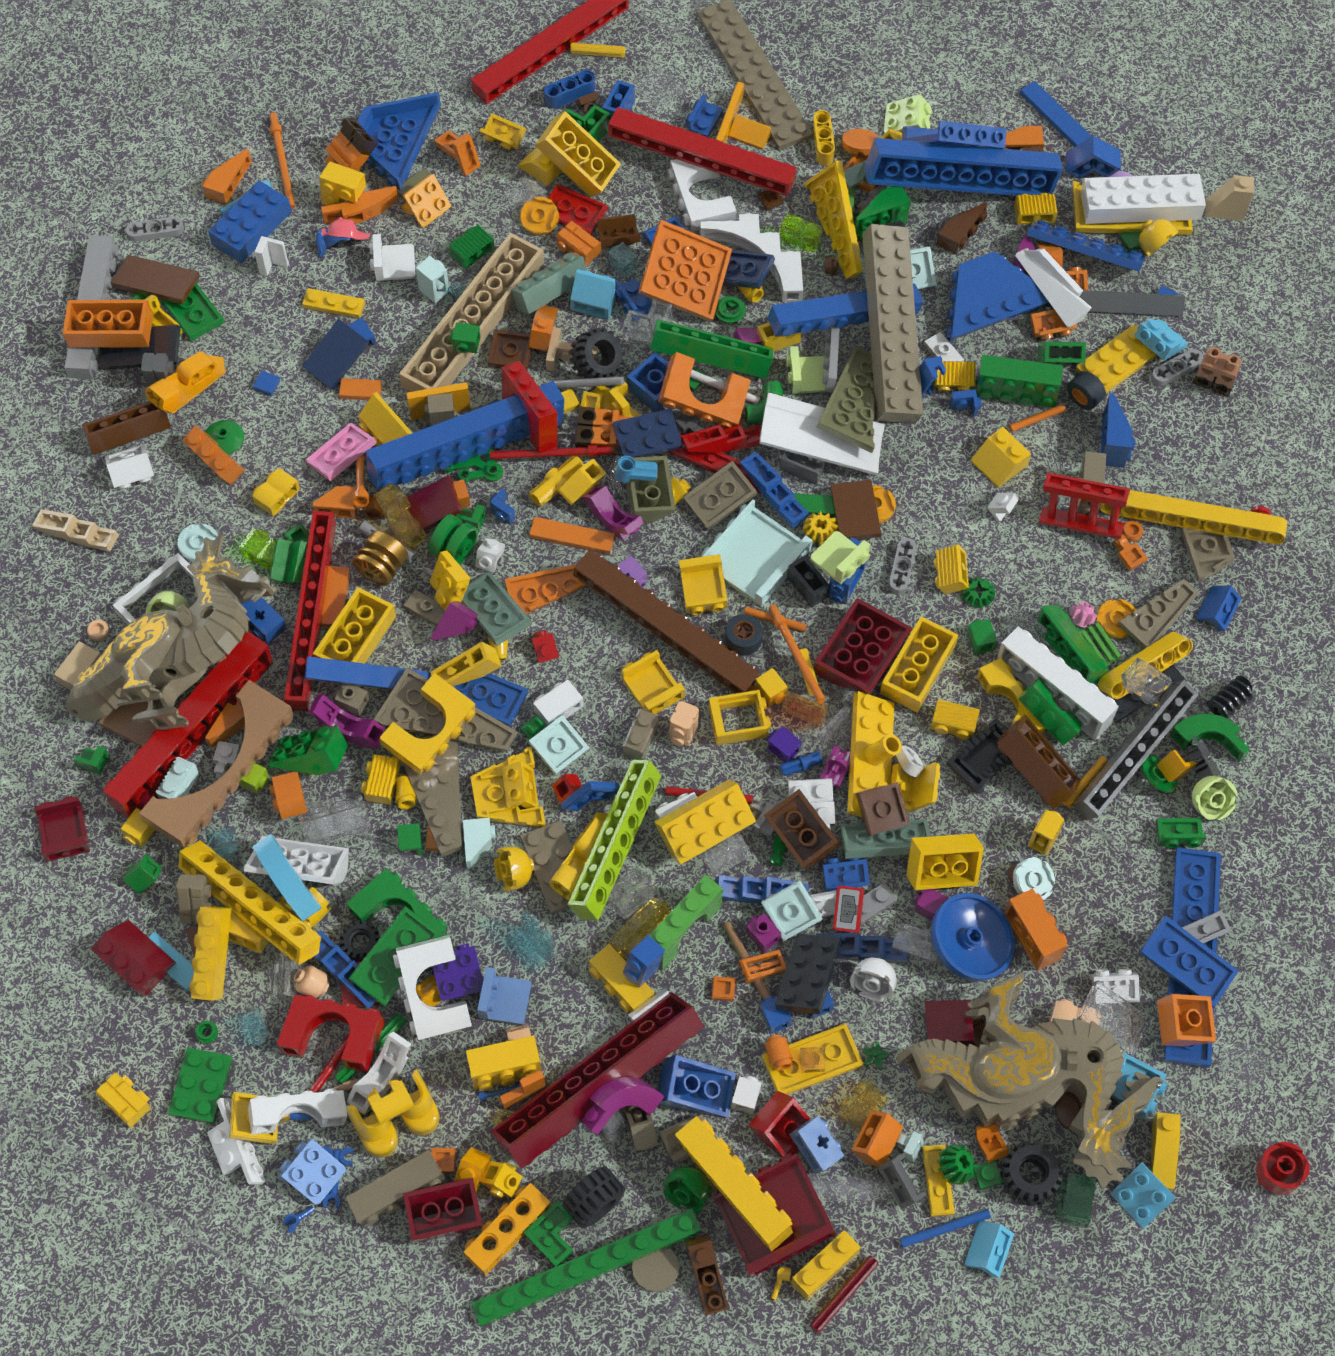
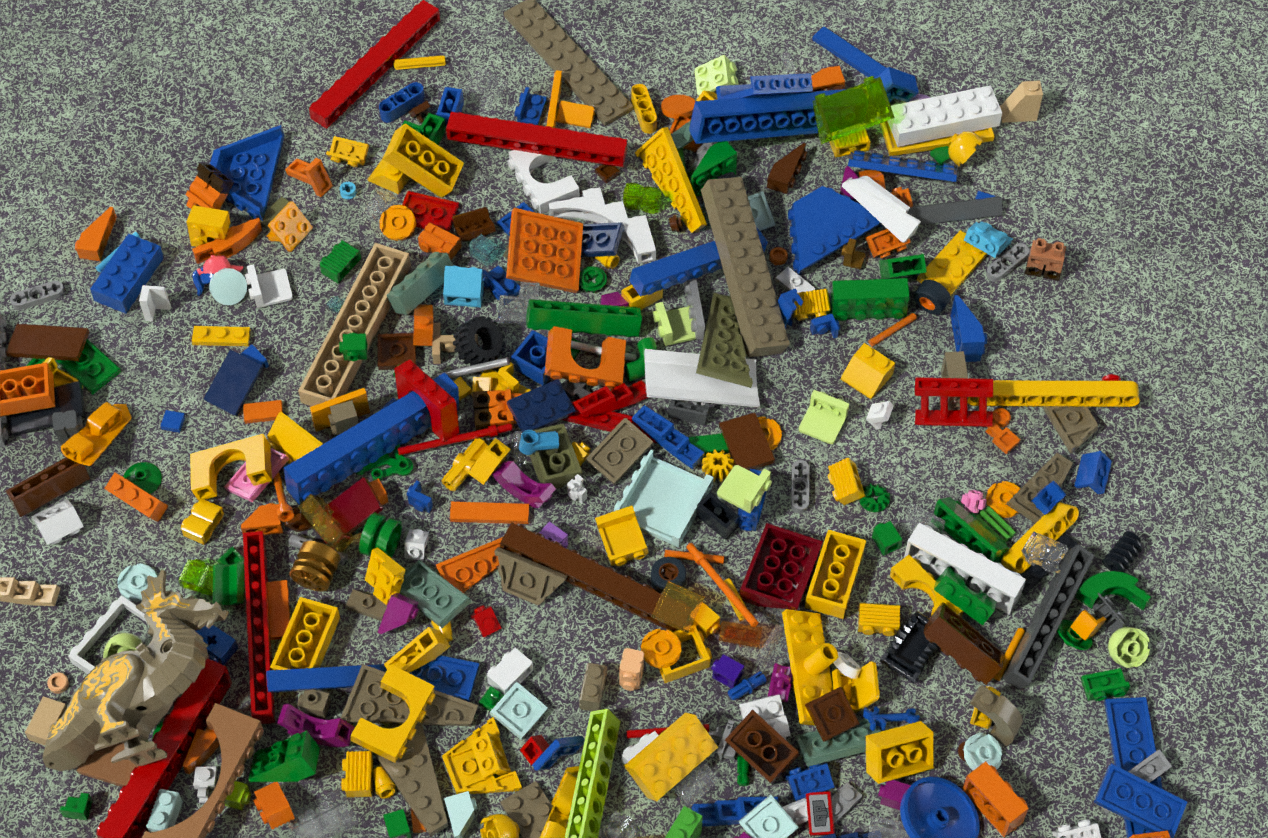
camera: 10 degrees left, 5 degrees down
orange bar [269,113,295,209] -> none
light aqua brick [416,256,449,303] -> none
green panel [455,504,486,533] -> none
yellow panel [621,650,685,714] -> none
none -> yellow arch [190,434,272,501]
none -> light aqua tile [209,268,247,305]
none -> medium azure bush [339,182,356,199]
none -> dark tan wing [494,547,567,606]
none -> white plate [567,474,587,504]
none -> light orange tile [641,629,681,669]
none -> clear yellow tile [651,581,705,633]
none -> orange tile [769,247,788,265]
none -> yellowish green bracket [799,390,849,444]
none -> clear neon green windscreen [812,76,895,145]
none -> pearl gold bracket [841,238,865,269]
none -> blue bar [863,706,920,731]
none -> dark tan arch [970,685,1023,746]
none -> blue bracket [1031,481,1066,515]

